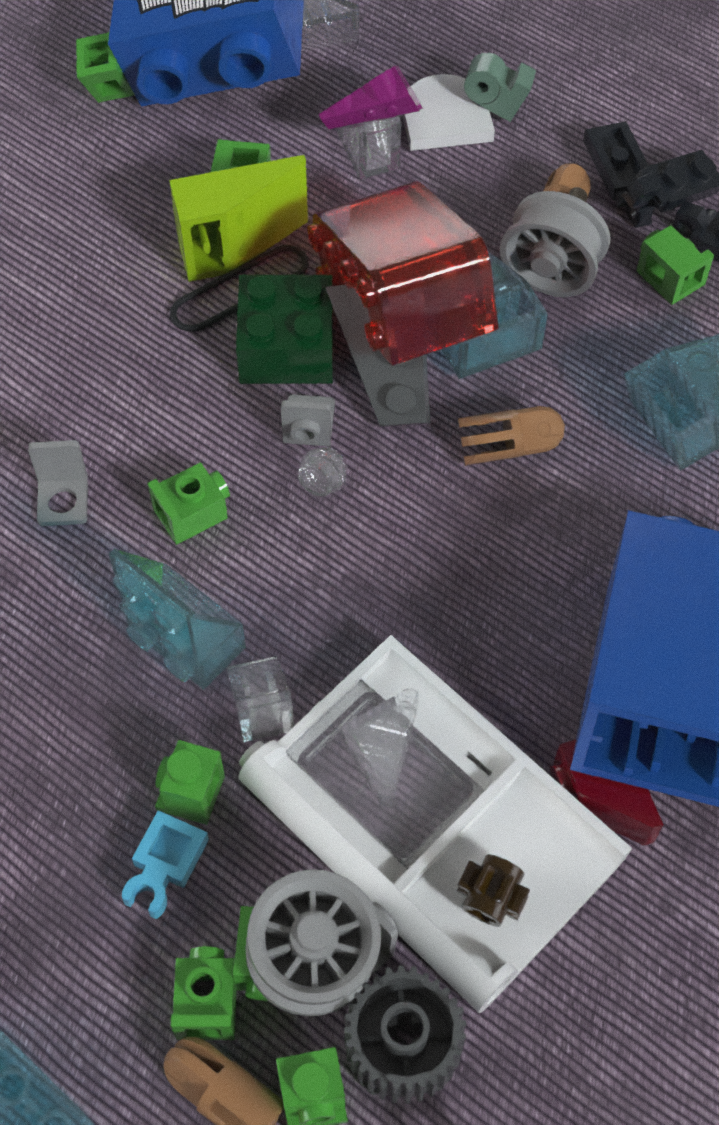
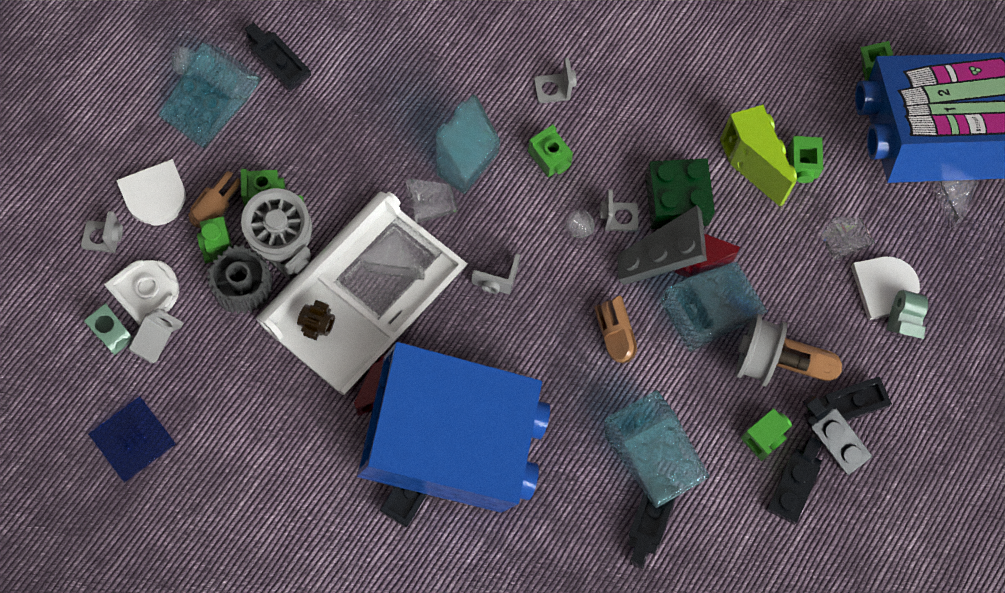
camera: 80 degrees right, 10 degrees up
medium azure plate [122,810,209,919] -> none
bright green brick [155,740,225,825] -> none
black piece [170,245,309,332] -> none
clear red windscreen [307,181,499,366] -> none
magenta slope [318,65,423,129] -> none
none -> light grey bracket [472,253,521,295]

